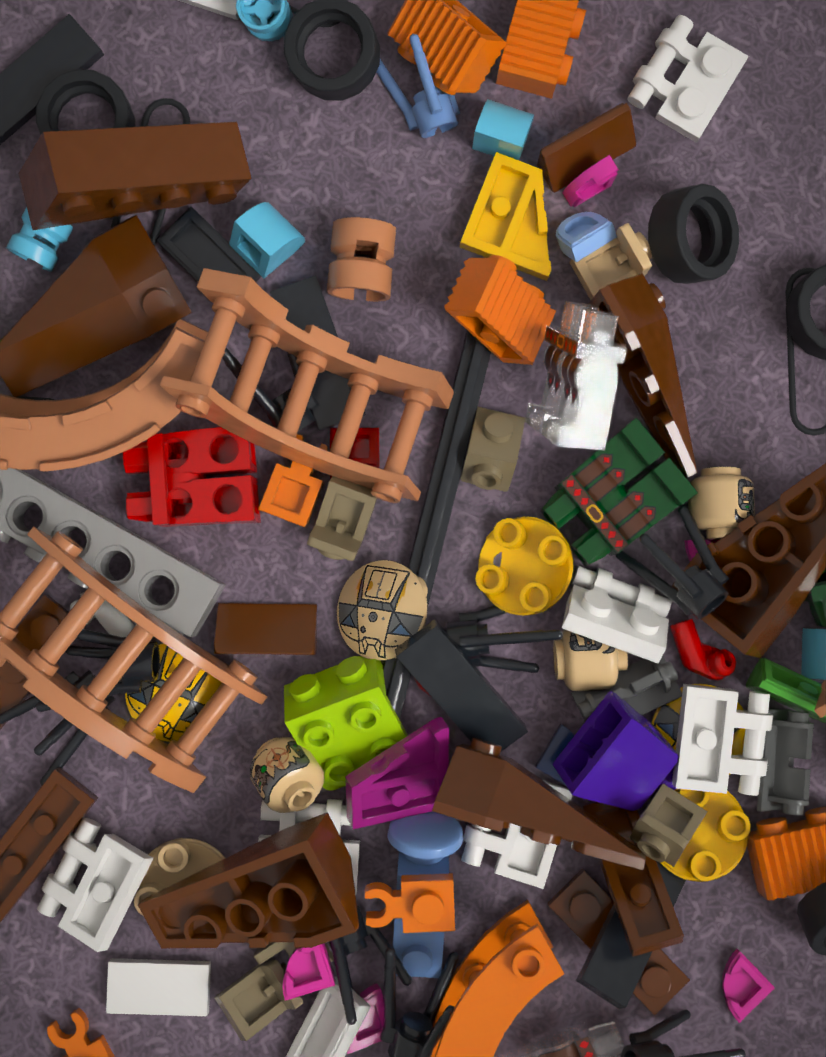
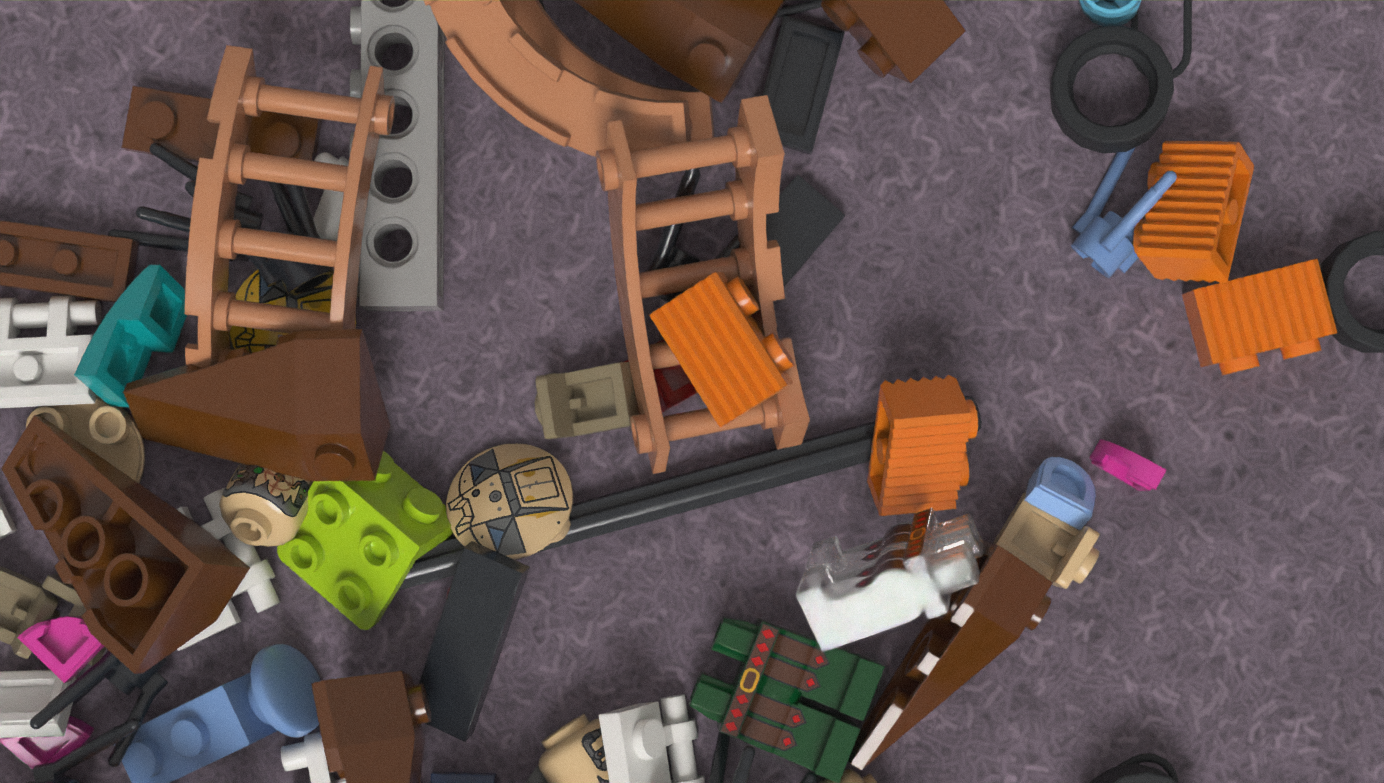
camera: 60 degrees right, 0 degrees up
red hips [123,427,261,527] -> none
reddish brown slope [214,603,317,655] -> none
medium azure brick [229,202,305,278] -> none
orange plate [258,434,328,528] -> none
nougat wheel [327,217,396,302] -> none
magenta wing [345,717,449,829] -> none
orange plate [365,873,455,933] -> none
black plant [447,605,563,673] -> none
yellow wing [460,152,552,281] -> none
dark tan bracket [461,407,526,492] -> none
medium azure brick [472,99,534,160] -> none
yellow dish [475,517,573,616] -> none
reddish brown slope [537,103,636,193] -> none
white plate [627,15,749,143] -> none
black tyre [648,184,739,284] -> none
none -> teal slope [74,265,187,407]
none -> reddish brown wedge [123,329,390,481]
none -> orange brick [649,272,795,428]

